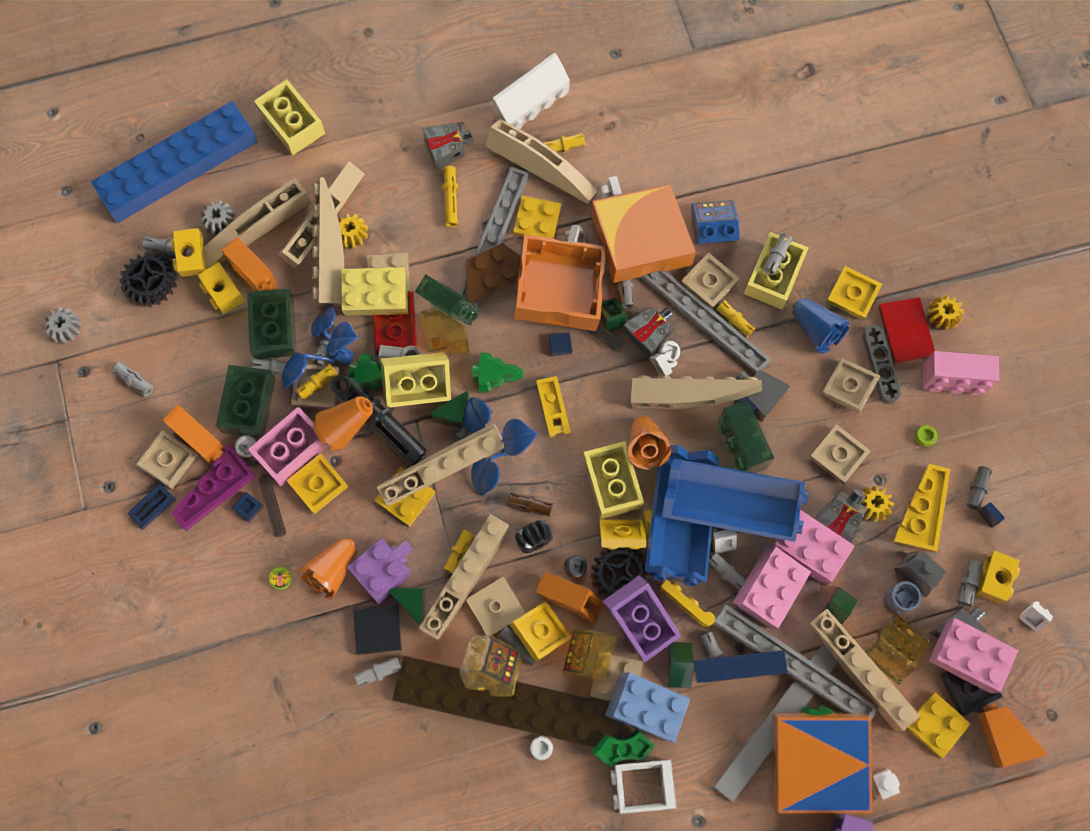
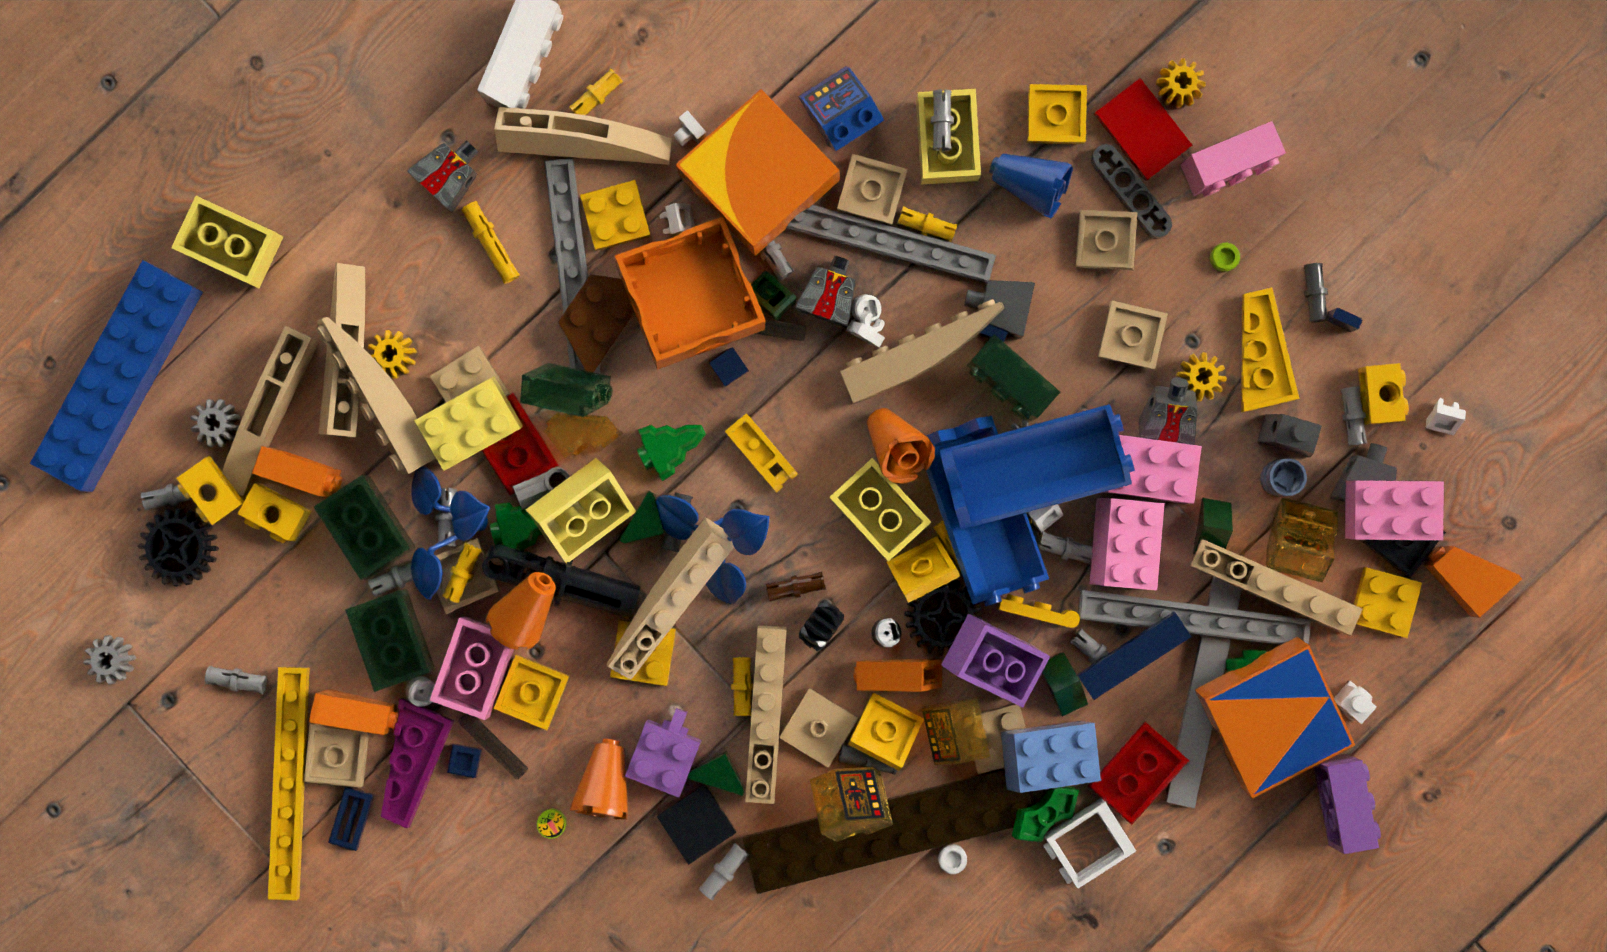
camera: 25 degrees left, 15 degrees up
none -> yellow plate [268,666,310,901]
none -> red tile [1088,721,1190,825]

